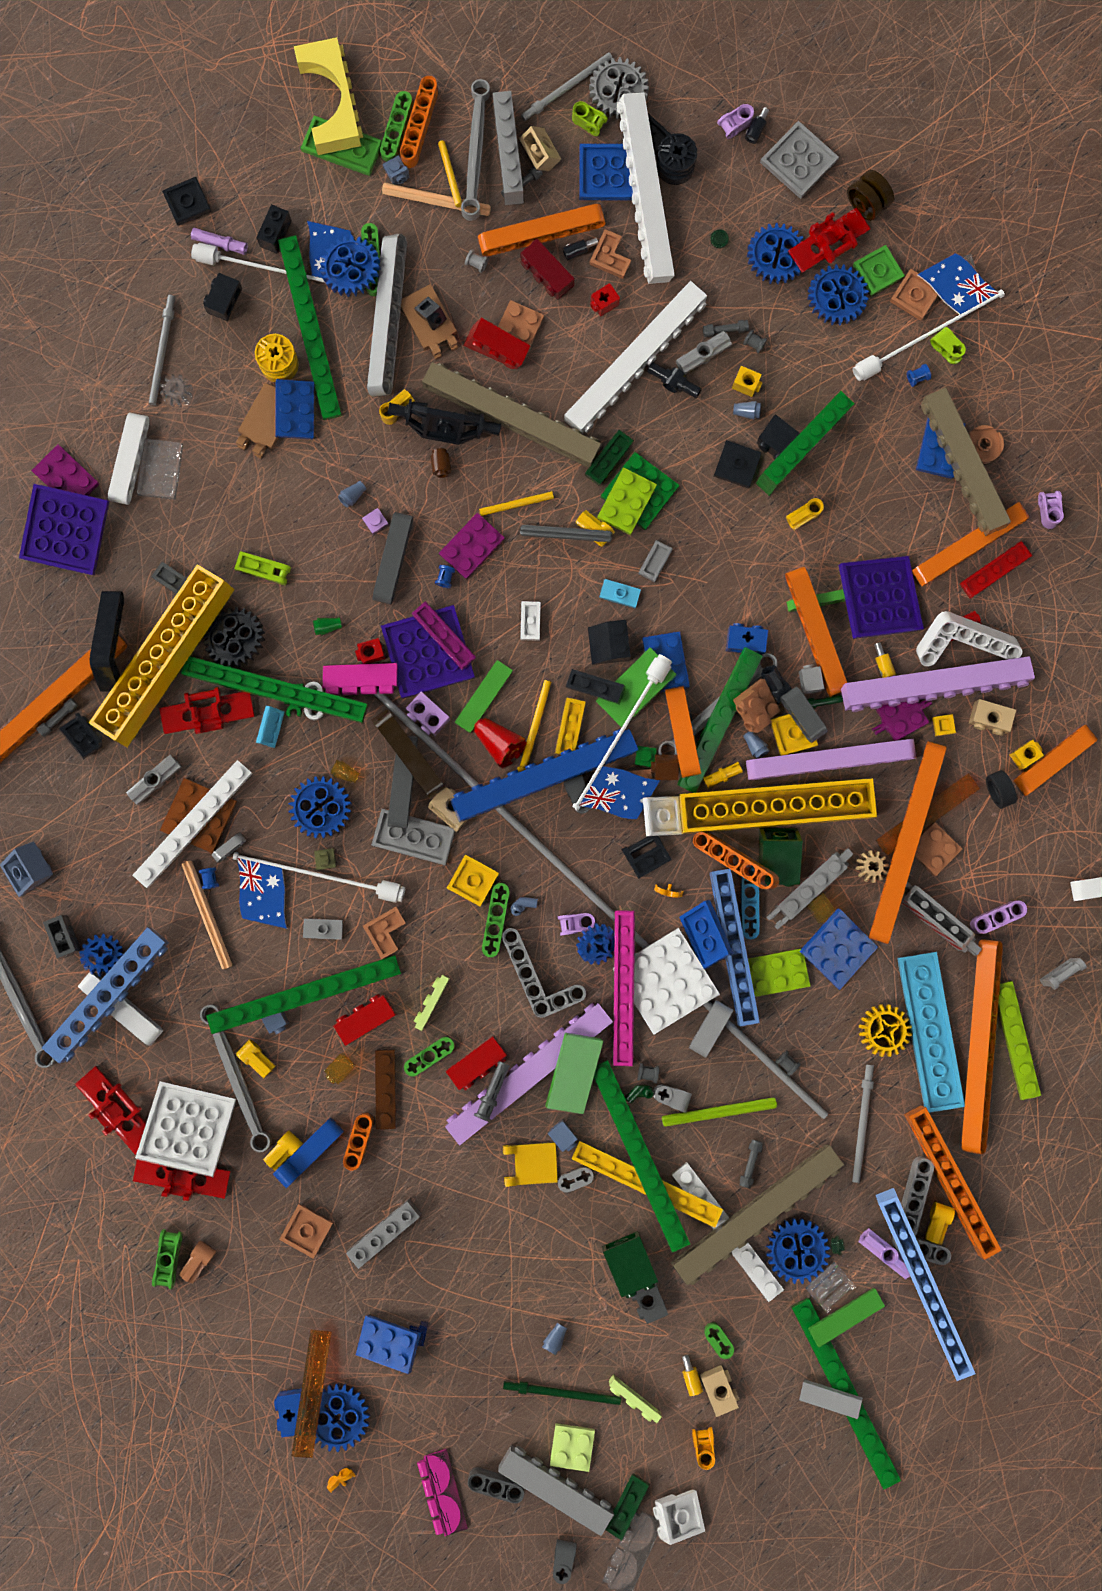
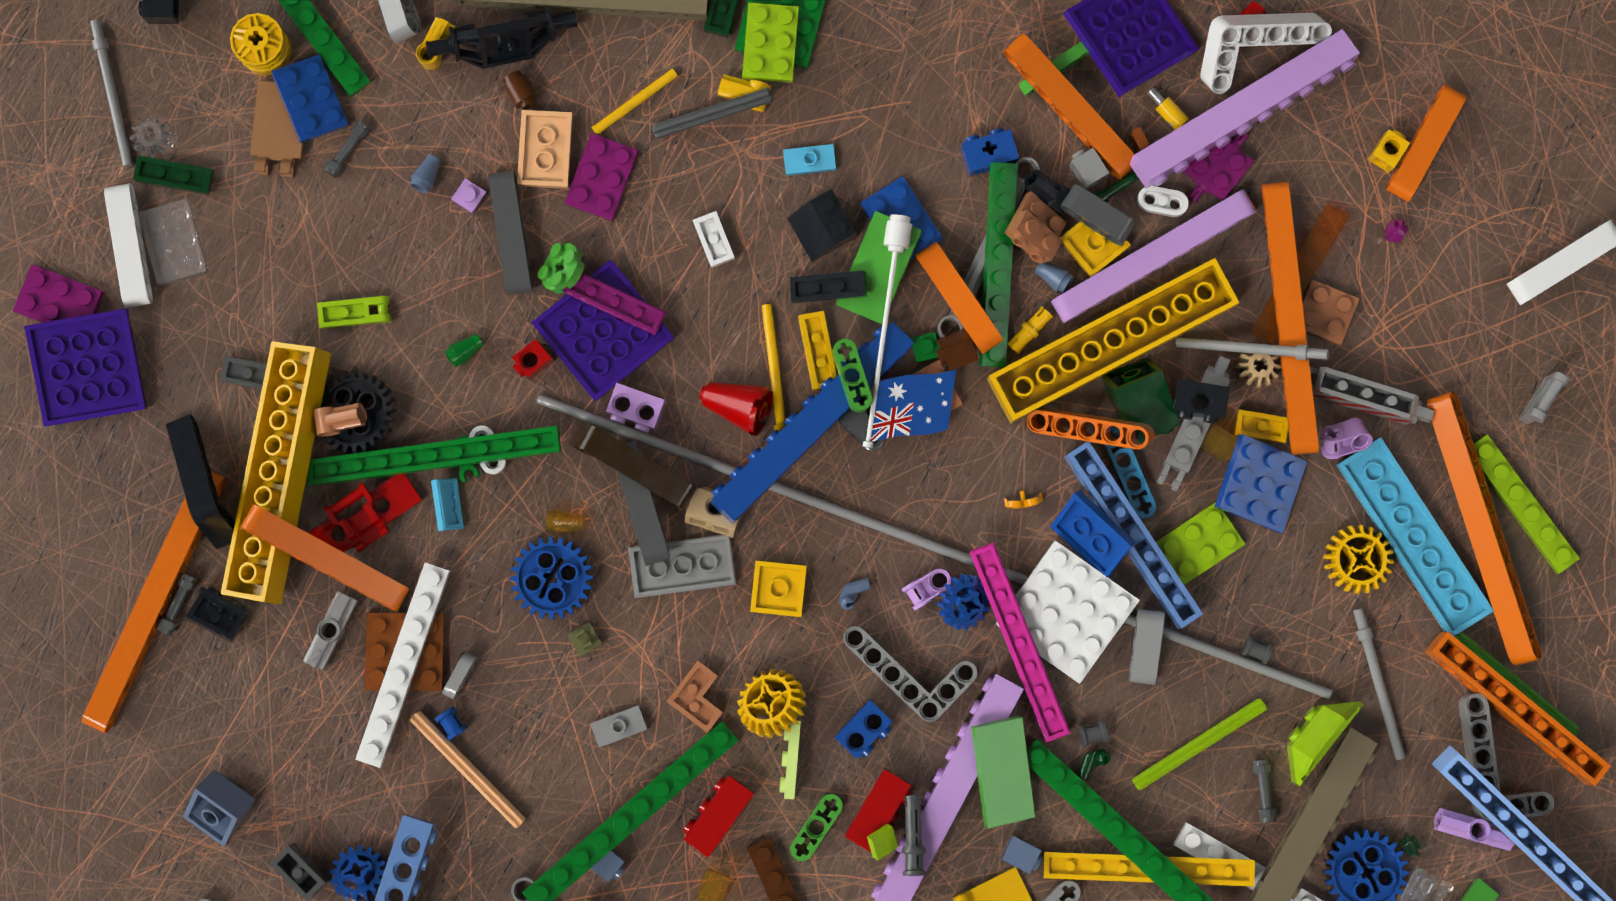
camera: 20 degrees left, 0 degrees up
flag [233,852,405,929] -> none
dark pink windscreen [322,663,398,696] -> none
blue bush [435,565,456,588] -> none
bright green tile [454,660,513,734] -> none
bright green beam [482,883,509,957] -> none
black plate [621,836,672,879] -> none
light grey tile [638,540,673,583] -> none
white tile [643,796,682,836] -> none
light grey piece [653,1084,692,1113] -> none
yellow piece [924,1202,955,1245] -> none
yellow plate [932,714,956,737] -> none
tan brick [969,699,1016,736] -> none
lavender beam [970,901,1027,934] -> none
black tyre [986,770,1017,809] -> none
none -> dark green plate [133,155,214,195]
none -> orange beam [240,504,409,612]
none -> nougat piece [314,403,367,437]
none -> dark grey bar [323,120,370,178]
none -> light nougat plate [517,110,573,189]
none -> bright green plate [538,243,584,294]
none -> yellow gear [737,668,807,739]
none -> bright green beam [832,339,872,412]
none -> blue brick [834,700,893,759]
none -> lime tile [867,824,898,861]
none -> dark orange tile [1129,127,1150,153]
none -> white plate [1137,186,1188,217]
none -> black brick [1172,379,1230,424]
none -> light grey bar [1176,337,1329,361]
none -> yellow plate [1234,409,1288,444]
none -> lime wedge [1287,701,1364,786]
none -> lavender piece [1320,418,1373,459]
none -> magenta plate [1384,219,1408,243]
none -> bright green axle [1454,632,1580,736]

